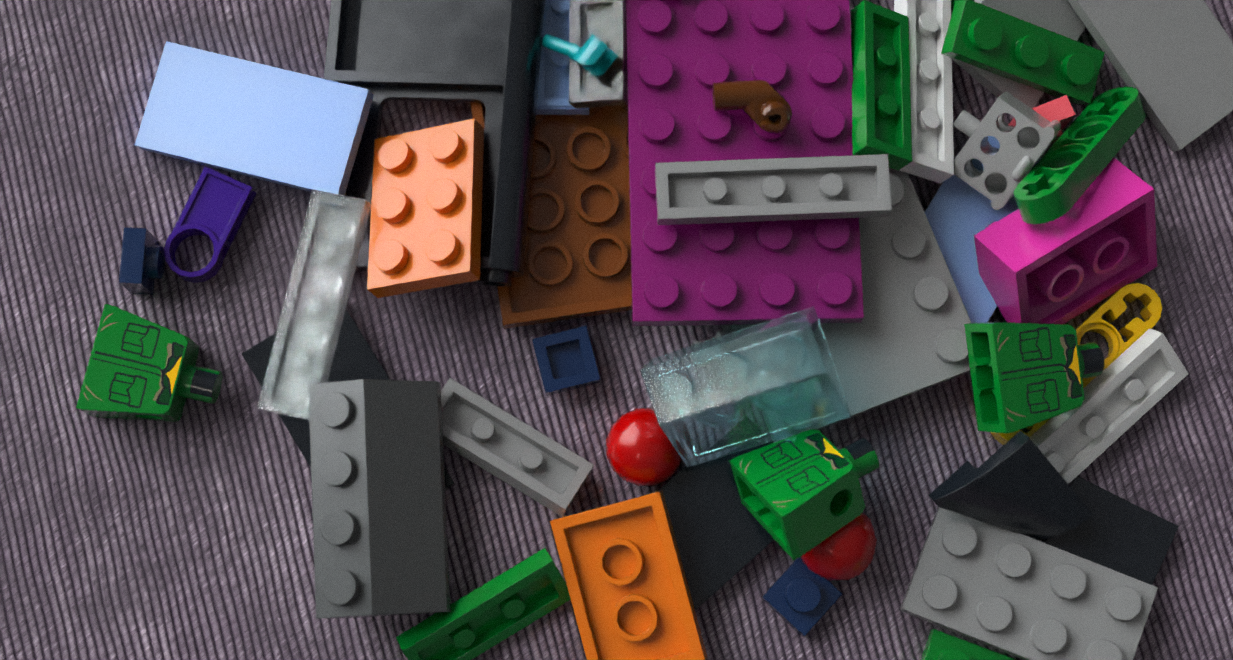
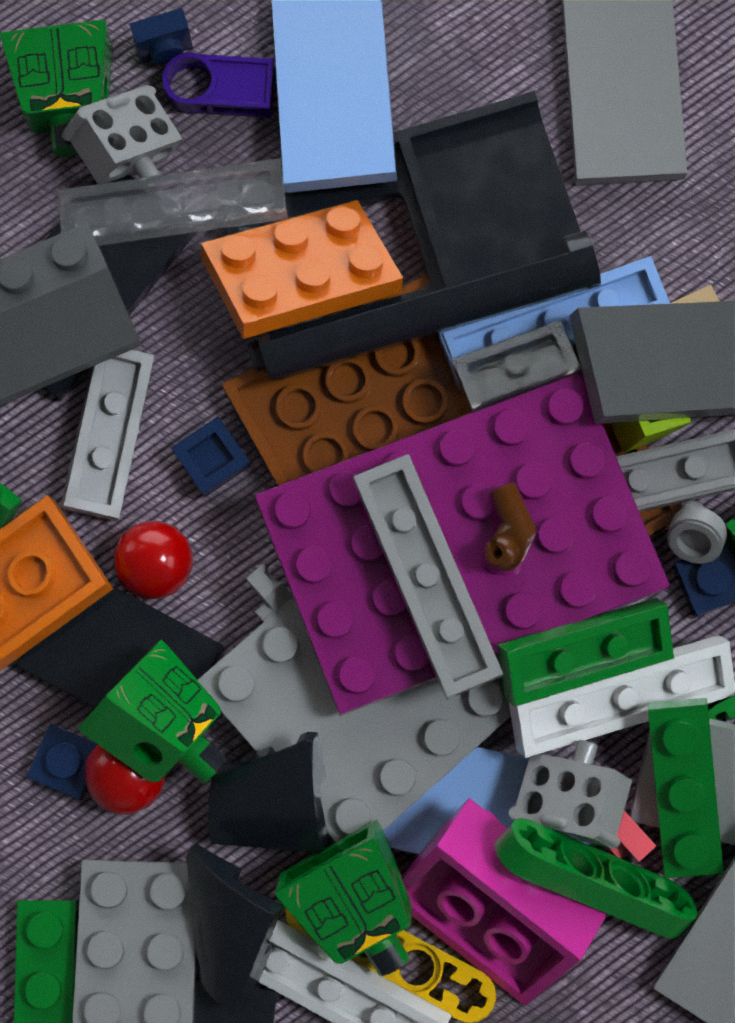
camera: 75 degrees right, 0 degrees up
teal hand [542,34,618,77] -> none
clear light blue slope [640,306,851,467] -> none
none -> light grey piece [62,85,183,186]
none -> black slope [208,732,329,853]

